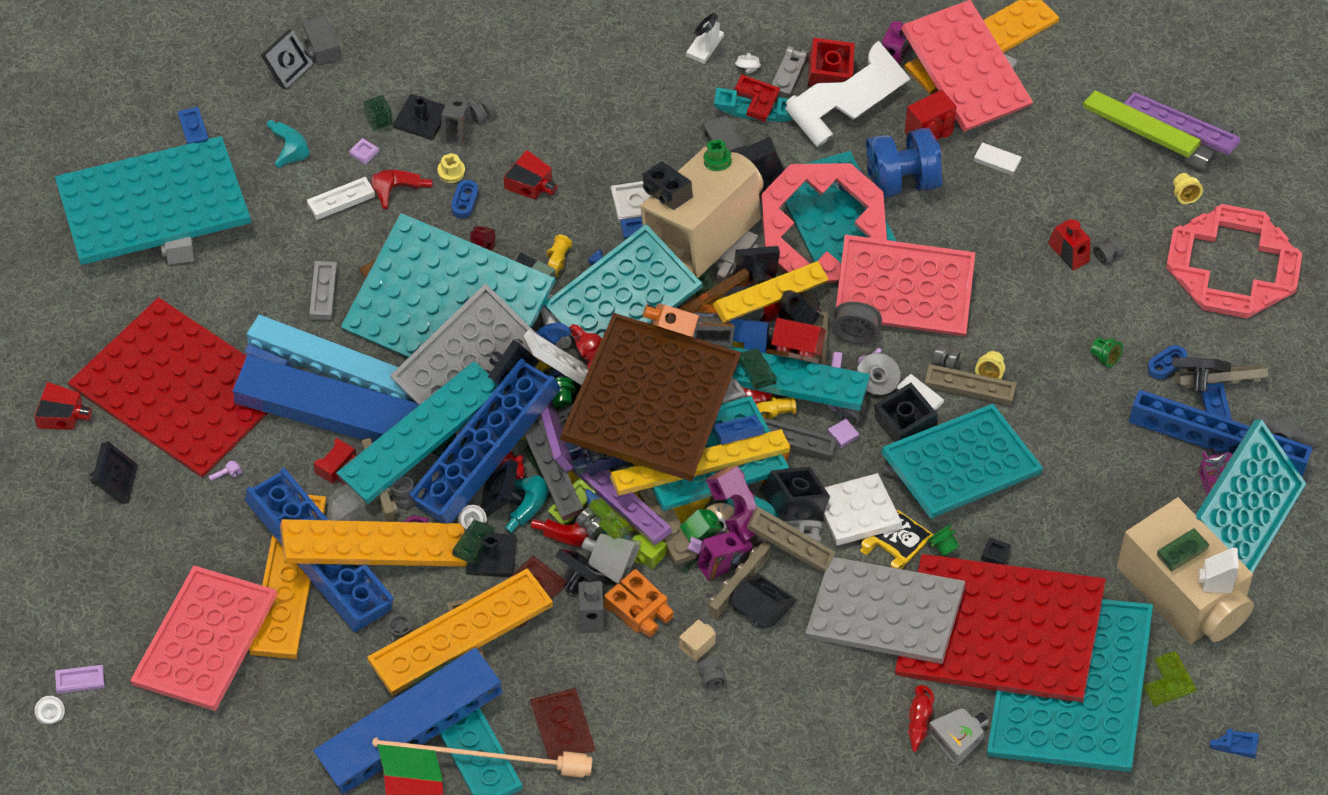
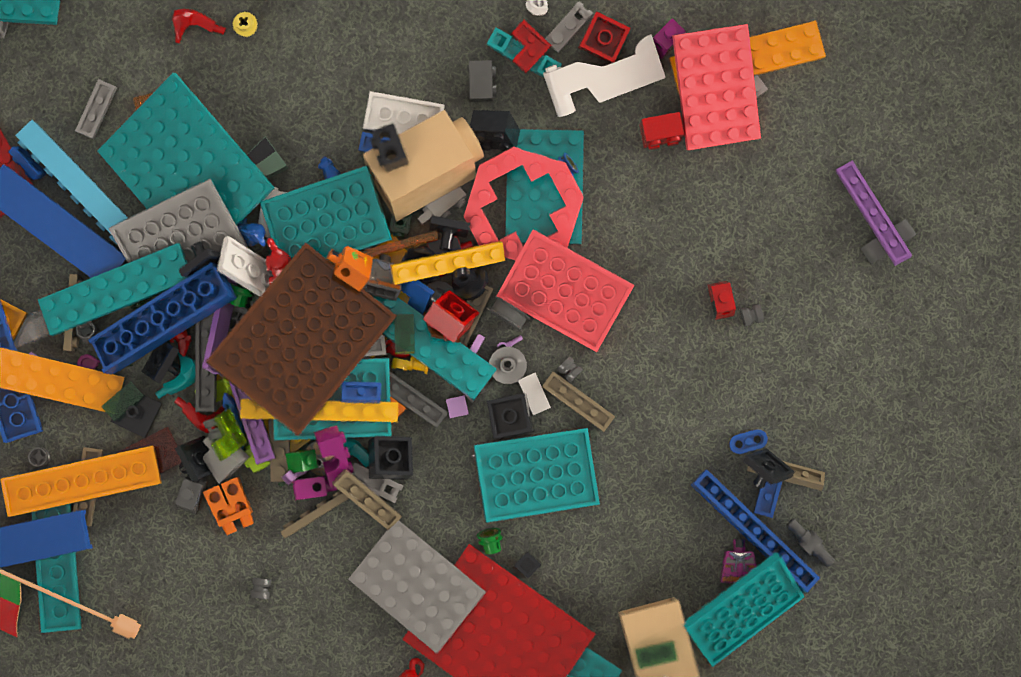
camera: 25 degrees right, 30 degrees up
white plate [307,177,375,220] -> none
red piece [314,438,356,487] -> none
blue plate [451,180,478,219] -> none
white hat [458,505,487,532] -> none
dark red piece [470,226,496,251] -> none
red torso [504,150,558,200] -> none
clear red tile [530,688,595,760] -> none
yellow connector [546,234,573,277] -> none
tan brick [679,619,716,661] -> none
green piece [703,139,732,171] -> none
black slope [729,575,797,628] -> none
white plate [823,473,902,545] -> none
flag [860,510,934,569] -> none
blue piece [866,128,942,198] -> none
white tile [974,143,1021,176] -> none
light yellow piece [975,351,1005,379] -> none
lime tile [1083,90,1201,158] -> none
green piece [1091,337,1123,368] -> none
coral plate [1166,204,1302,319] -> none
light yellow piece [1173,173,1203,204] -> none

